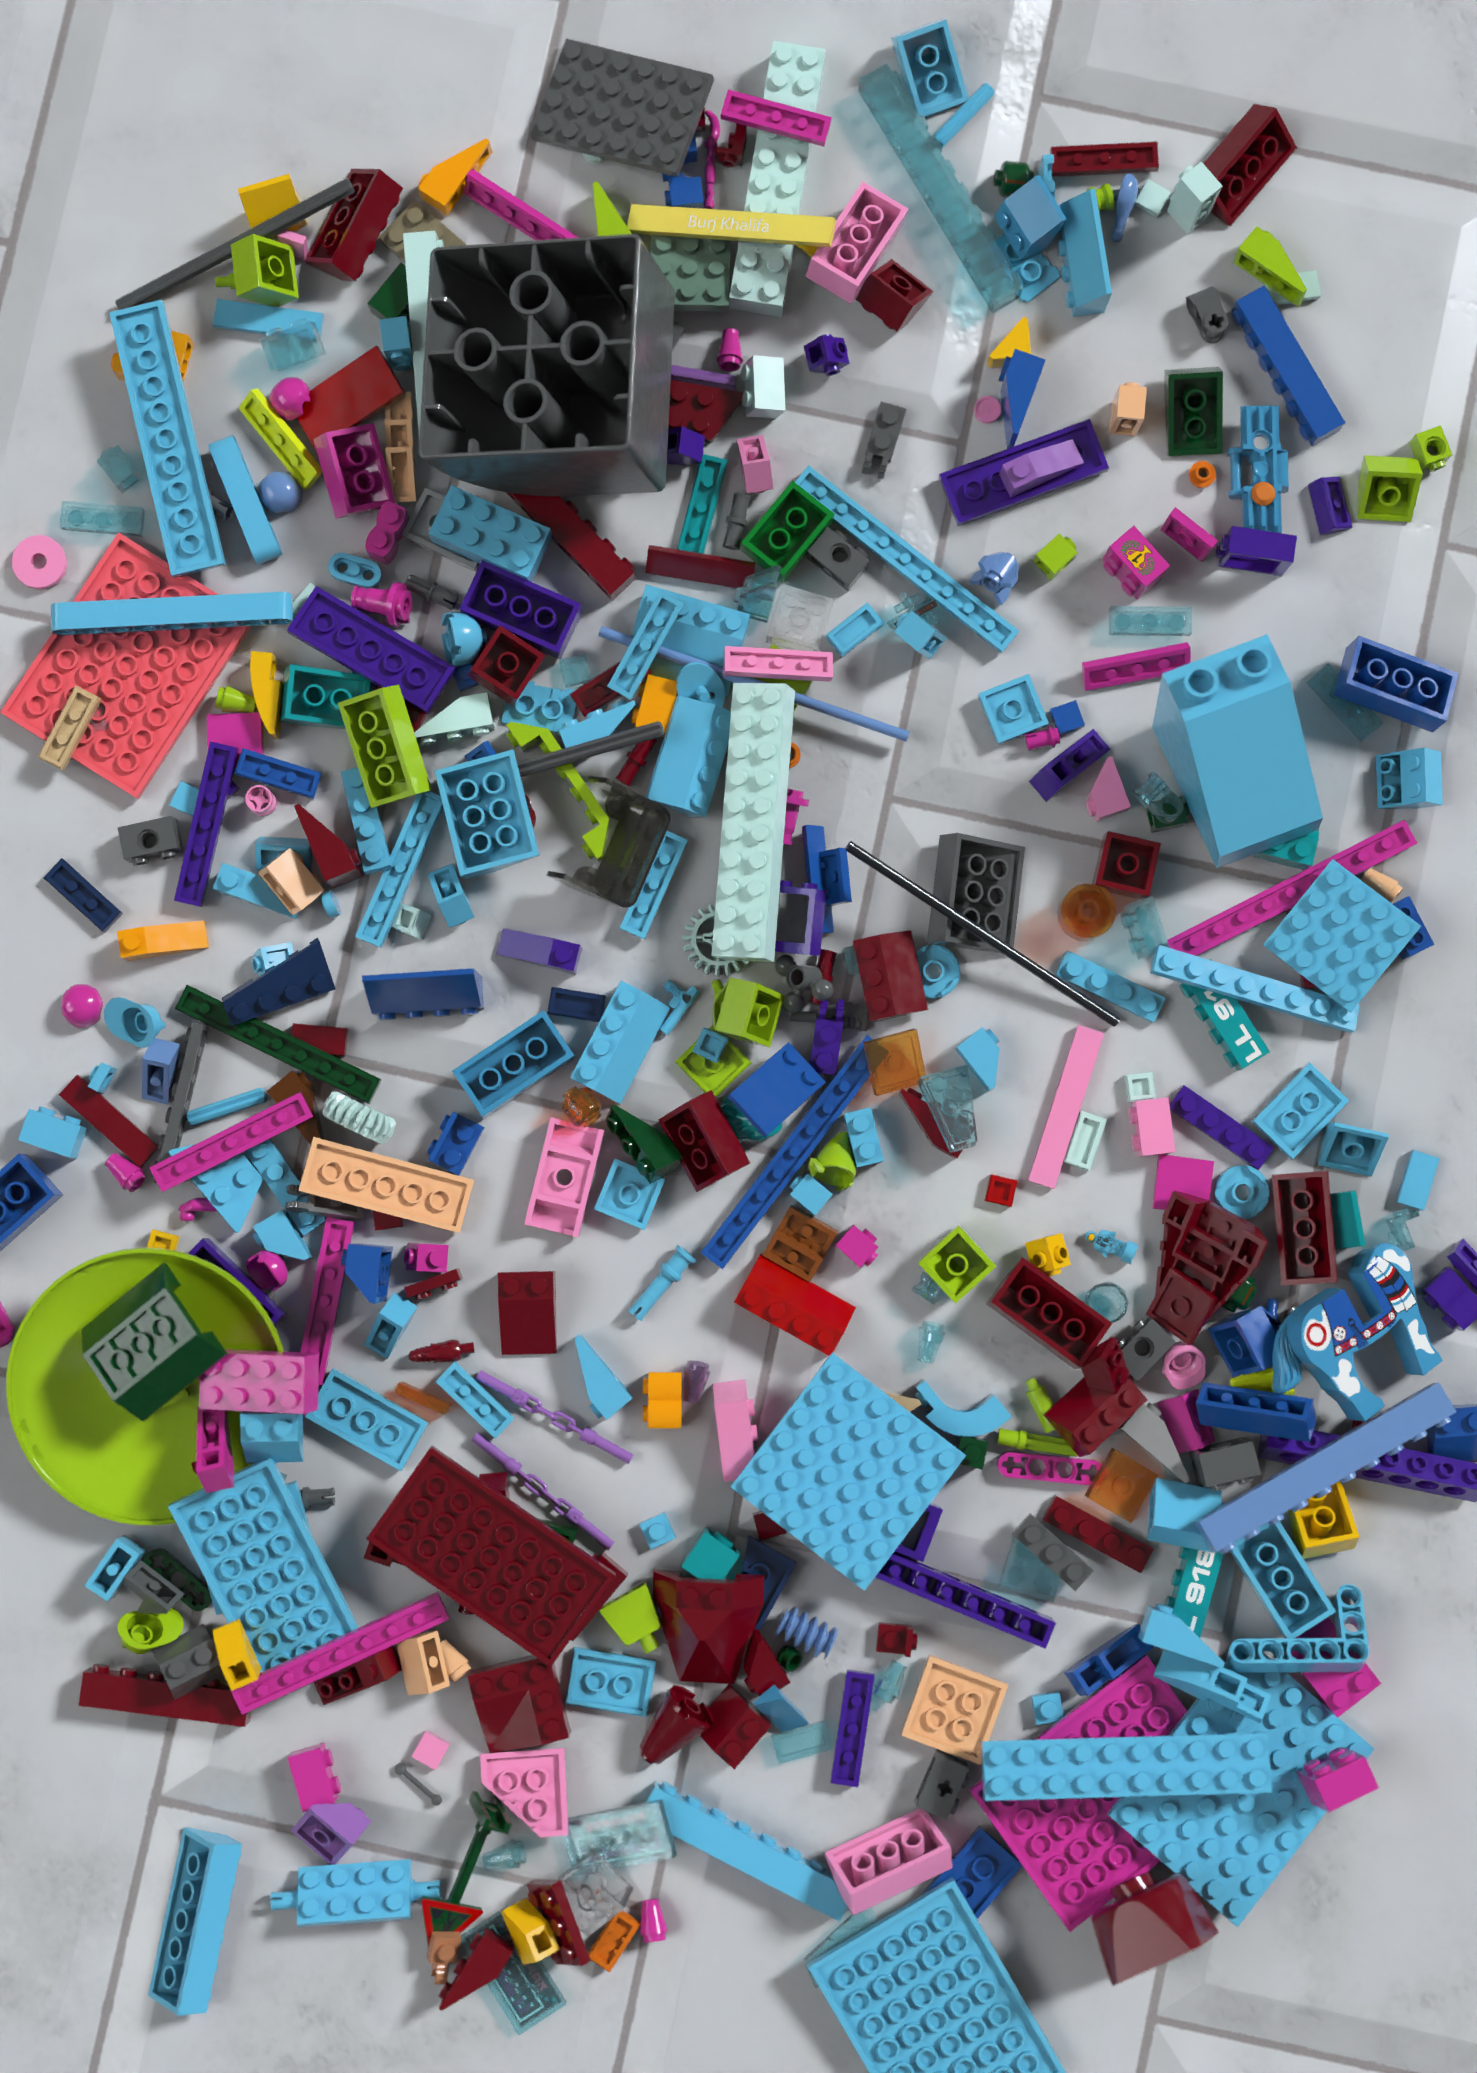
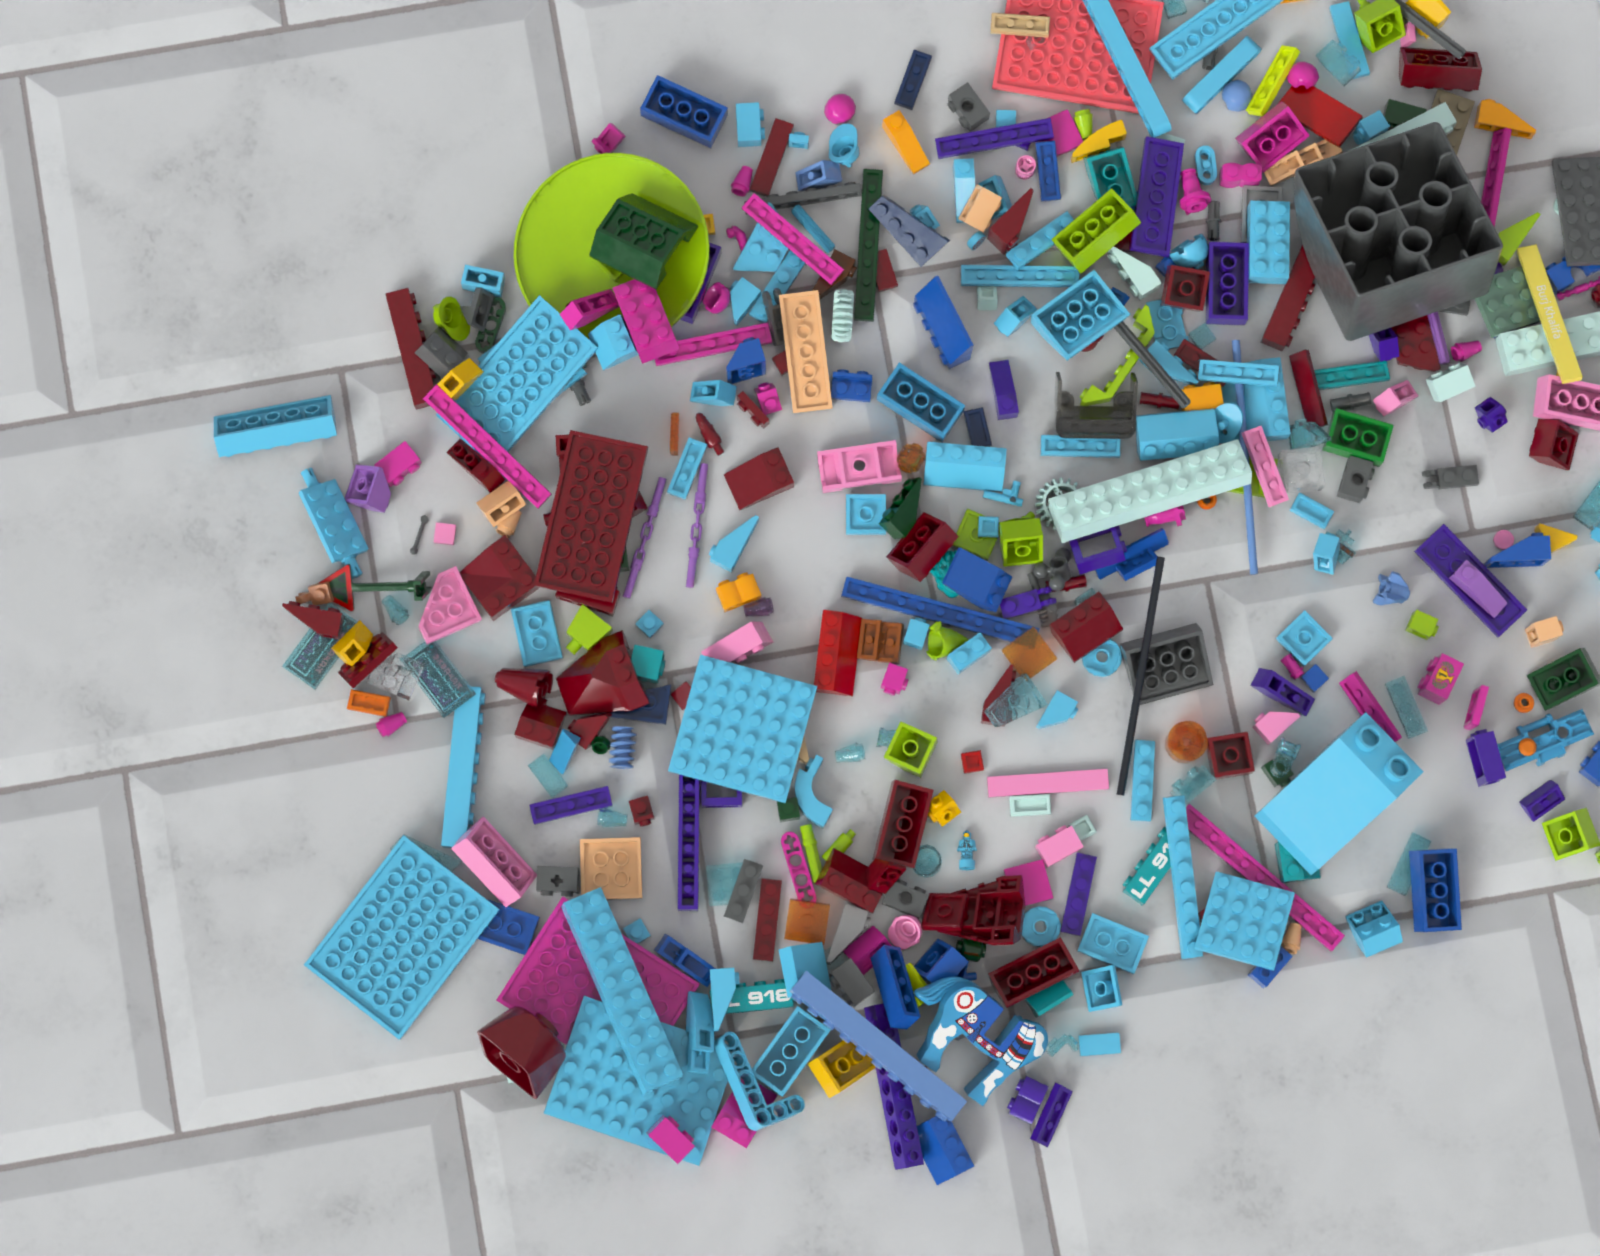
camera: 65 degrees right, 5 degrees down
medium azure plate [305,1368,429,1471] -> none
medium azure pin [628,1245,697,1321] -> none
medium azure plate [795,465,1019,654] -> none

